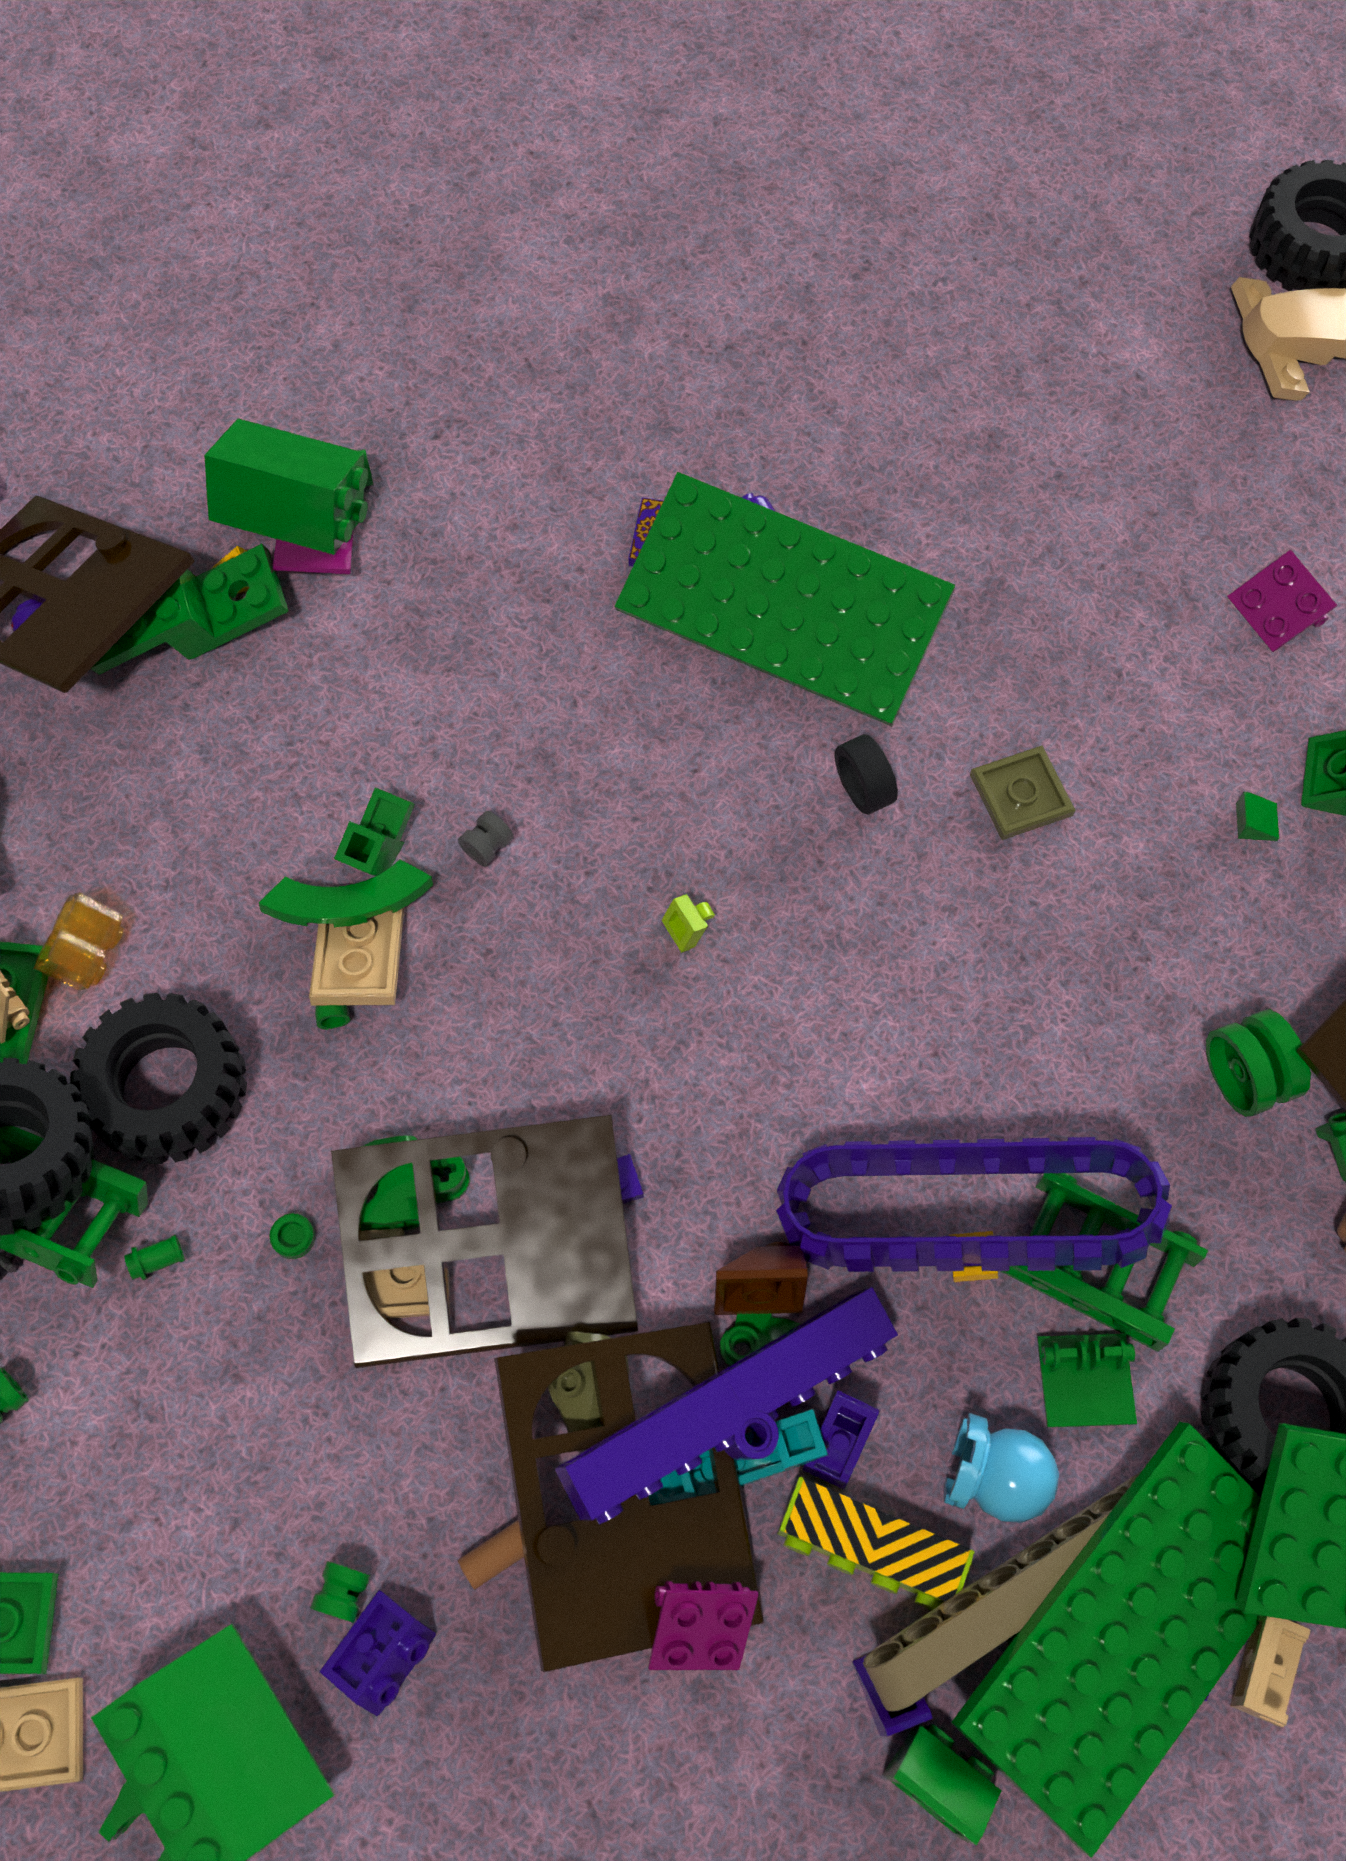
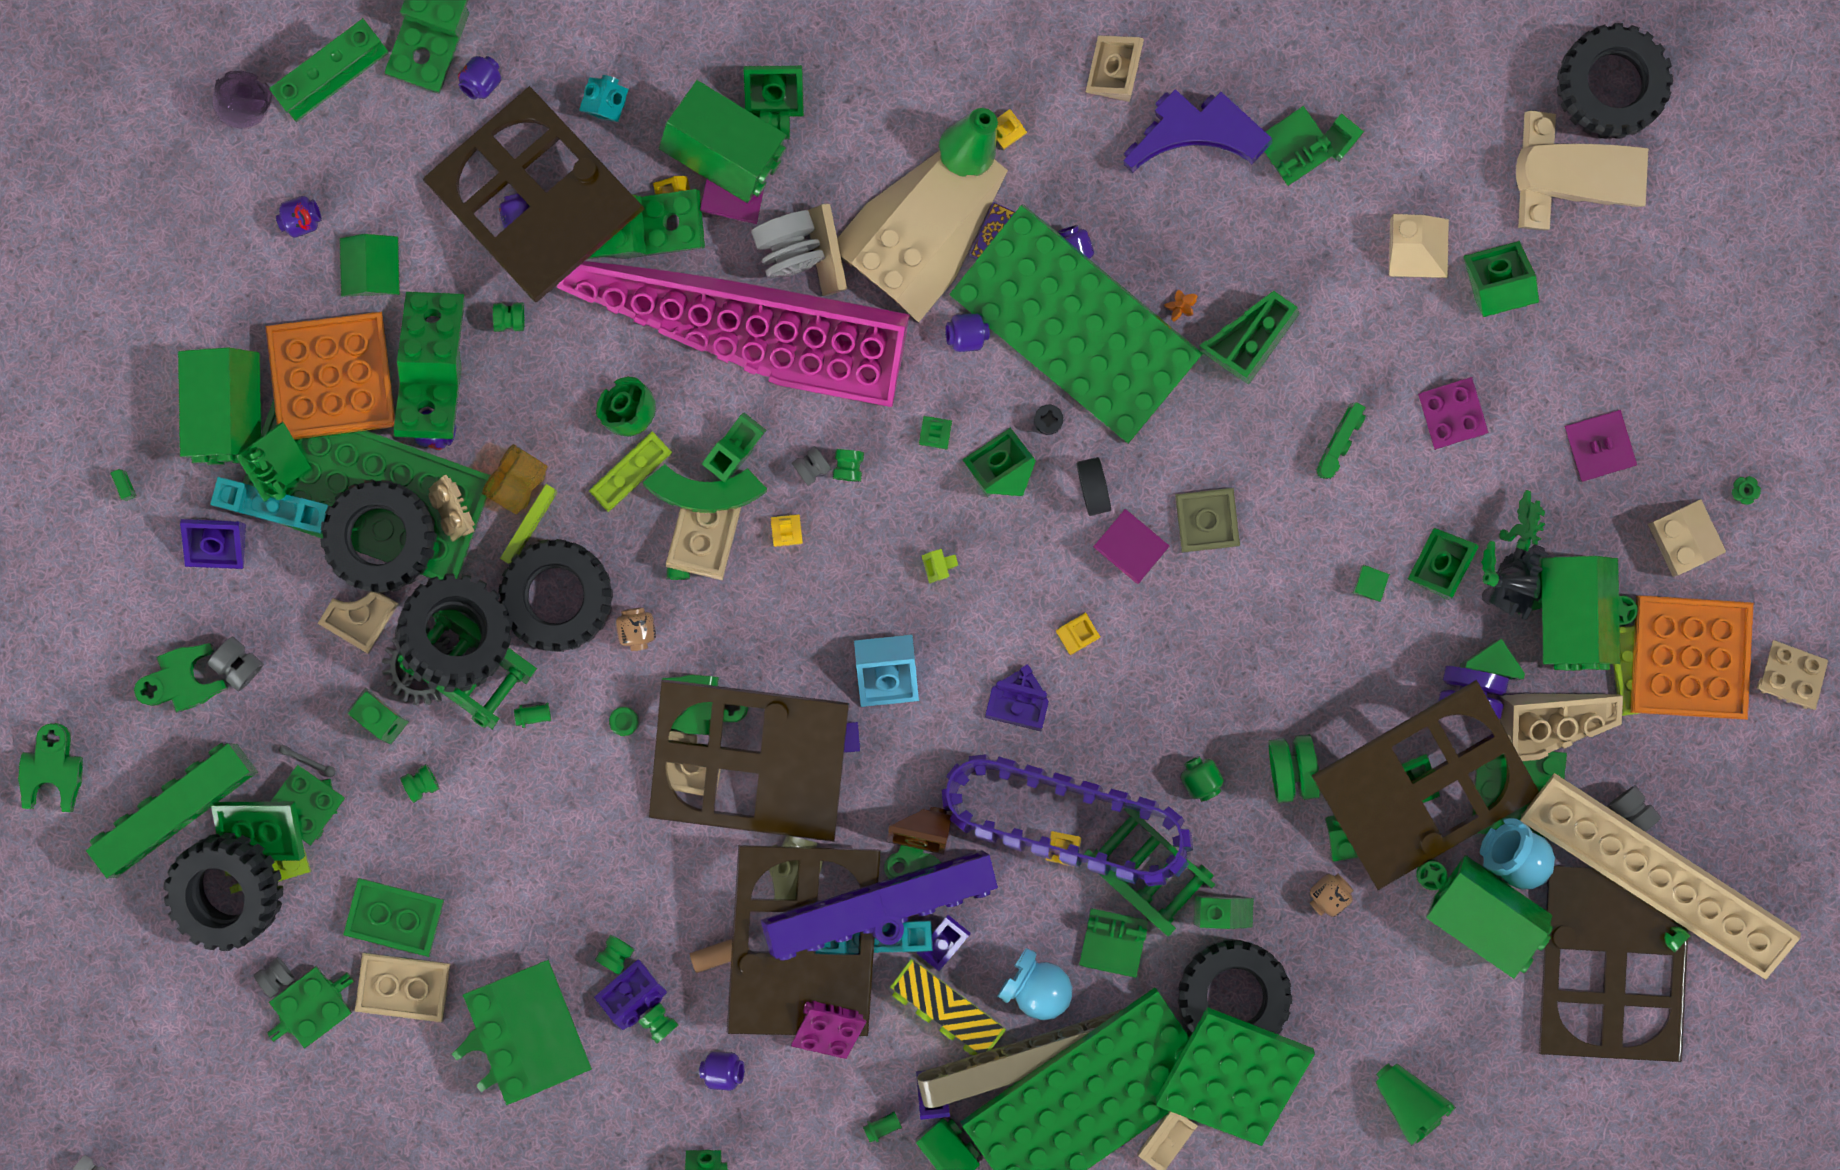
camera: 20 degrees right, 20 degrees up
none -> green wheel [493,302,525,332]
none -> lime tile [500,484,557,565]
none -> dark pink wedge [557,261,910,407]
none -> teal brick [579,75,629,122]
none -> lime tile [589,431,673,512]
none -> green cylinder [596,376,656,437]
none -> medium nougat head [616,607,656,651]
none -> green wheel [638,1003,679,1044]
none -> dark purple head [699,1051,745,1091]
none -> green slope [743,65,804,117]
none -> light grey wheel [751,210,825,279]
none -> yellow tile [771,514,803,547]
none -> tan tile [808,204,847,296]
none -> green wheel [833,449,864,482]
none -> tan wedge [837,151,1008,323]
none -> medium azure slope [854,635,919,707]
none -> green pin [863,1111,902,1143]
none -> green tile [919,416,952,450]
none -> green cone [938,108,998,177]
none -> dark purple head [945,313,990,352]
none -> green slope [962,427,1036,497]
none -> dark purple slope [985,664,1049,732]
none -> yellow tile [997,109,1027,150]
none -> black wheel [1034,404,1064,435]
none -> yellow slope [1056,613,1101,655]
none -> tan slope [1086,36,1144,102]
none -> magenta piece [1093,509,1170,584]
none -> dark purple arch [1123,89,1272,173]
none -> orange plant [1164,289,1198,322]
none -> green head [1180,756,1224,802]
none -> green slope [1194,895,1254,929]
none -> green wedge [1199,291,1299,385]
none -> green hinge [1265,106,1336,186]
none -> green hinge [1315,402,1366,479]
none -> green panel [1325,113,1364,162]
none -> tan slope [1389,214,1449,278]
none -> green slope [1463,241,1539,317]

